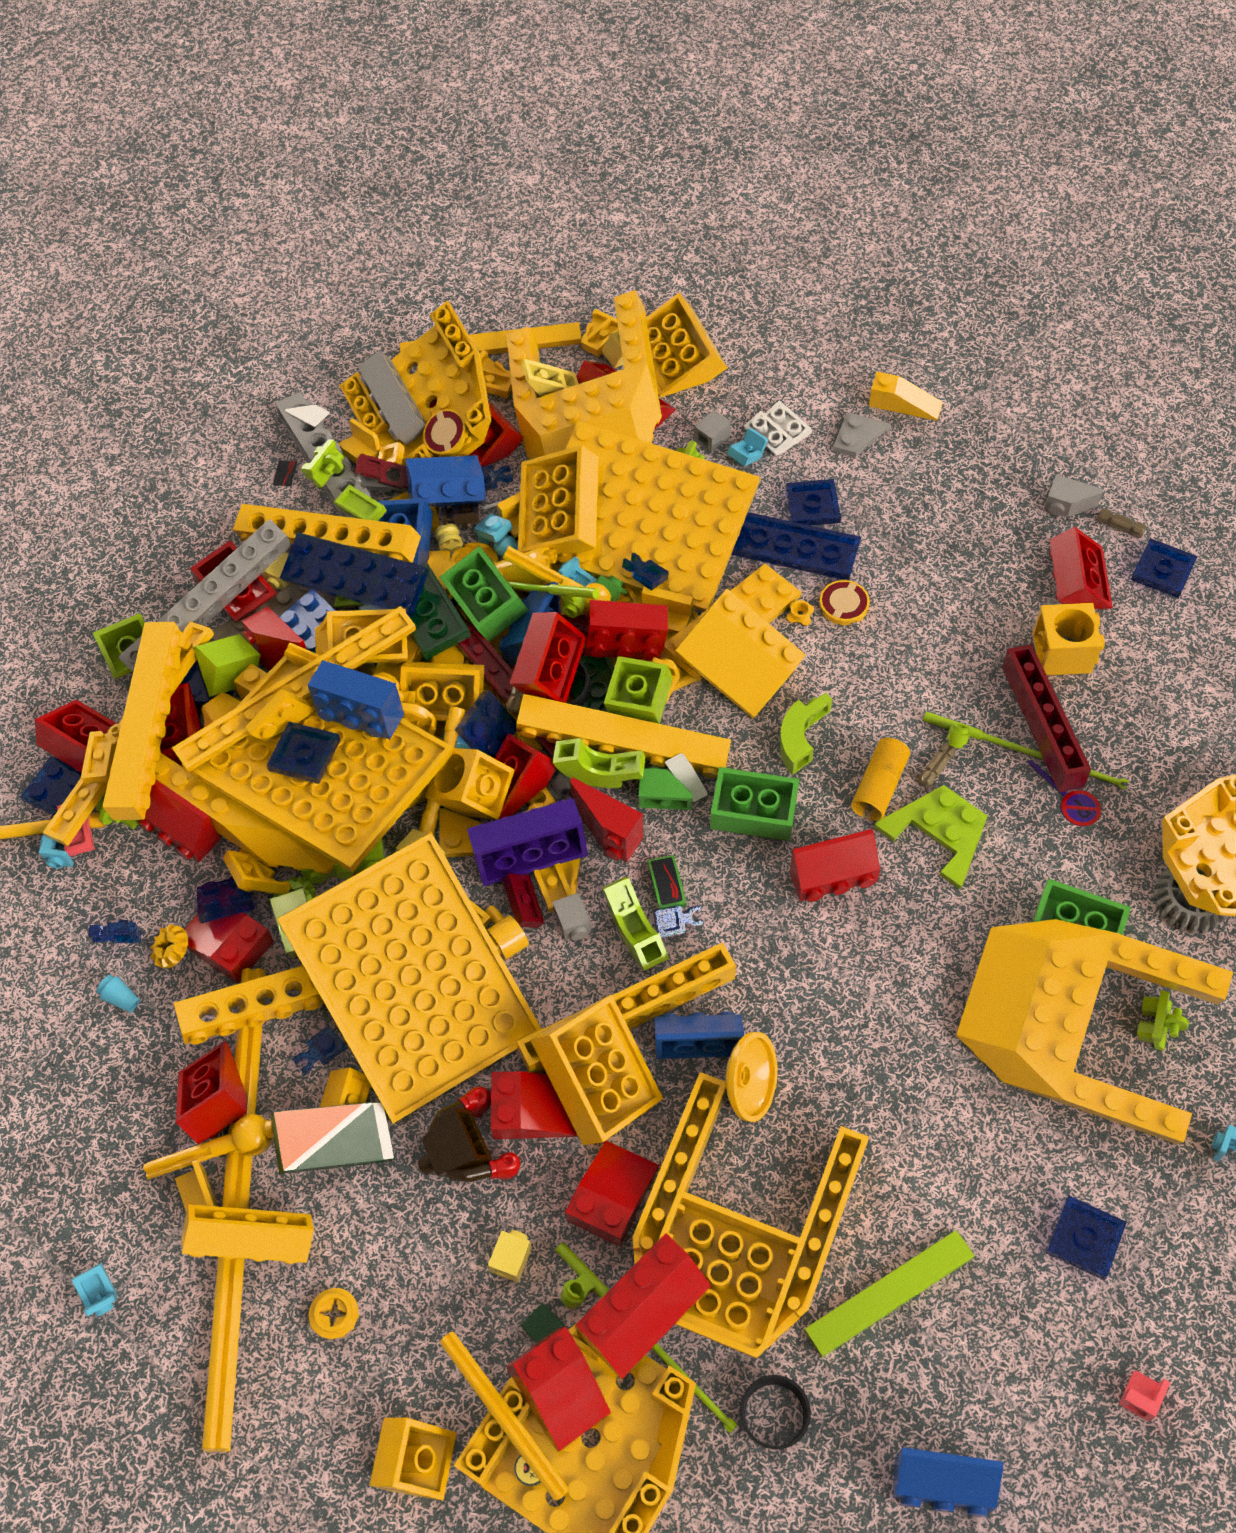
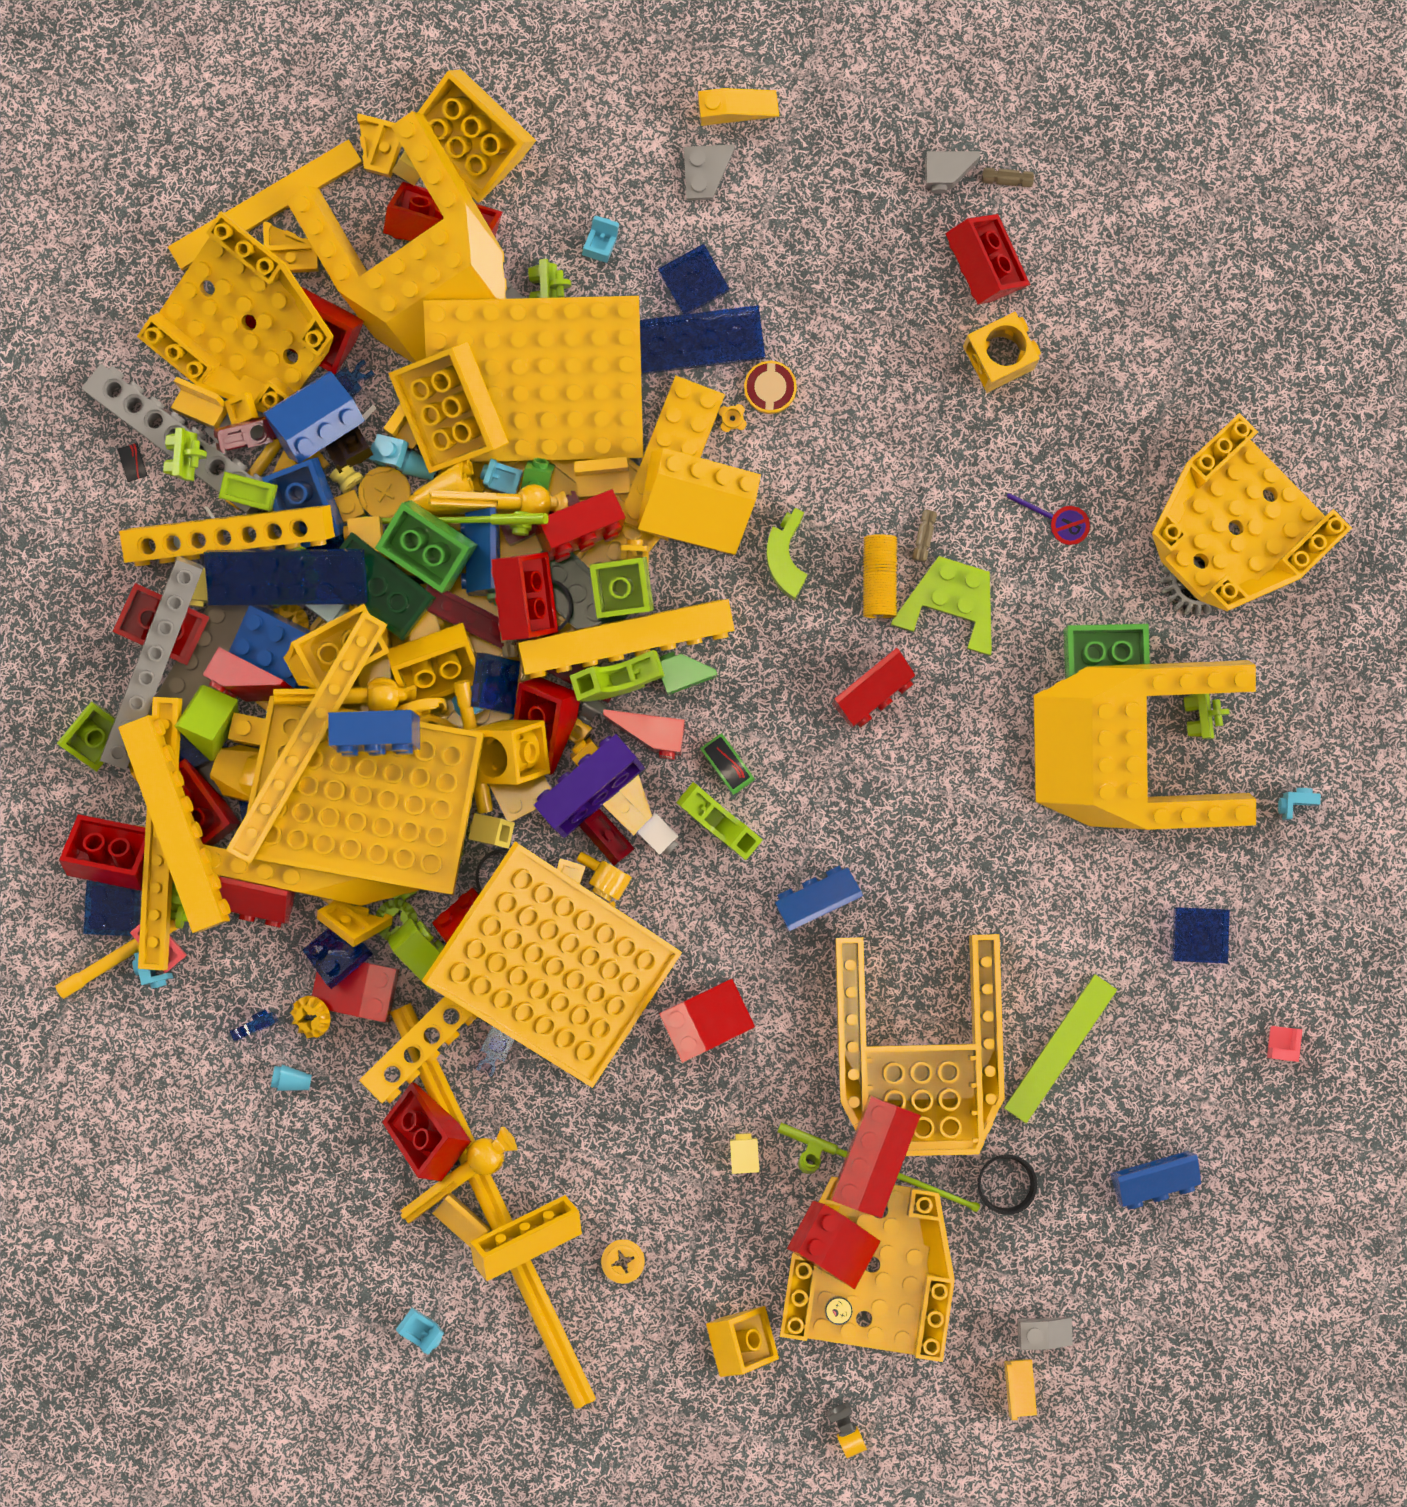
camera: 25 degrees left, 25 degrees up
yellow hinge [81,723,121,784] -> none
yellow wing [245,688,316,742] -> none
clear blue plate [267,722,340,784] -> none
tile [270,1102,395,1174] -> none
white sticker [285,405,330,427] -> none
yellow panel [320,1067,371,1107] -> none
light grey brick [358,350,426,445] -> none
dark brown torso [418,1086,521,1182] -> none
tile [423,409,469,457] -> none
yellow axle [440,1332,568,1501] -> none
yellow brick [517,942,736,1074] -> none
dark green tile [520,1302,565,1343] -> none
light yellow slope [521,359,578,397] -> none
yellow slope [530,995,664,1145] -> none
red slope [565,1141,659,1247] -> none
plate [622,553,669,591] -> none
clear blue plate [653,904,704,938] -> none
white sticker [665,753,708,802] -> none
light grey brick [694,410,731,453] -> none
bright green brick [710,767,799,841] -> none
yellow dish [725,1032,778,1122] -> none
white slope [744,400,812,456] -> none
lime piece [923,711,1129,790] -> none
dark red brick [1002,644,1091,793] -> none
clear blue plate [1131,538,1198,598] -> none

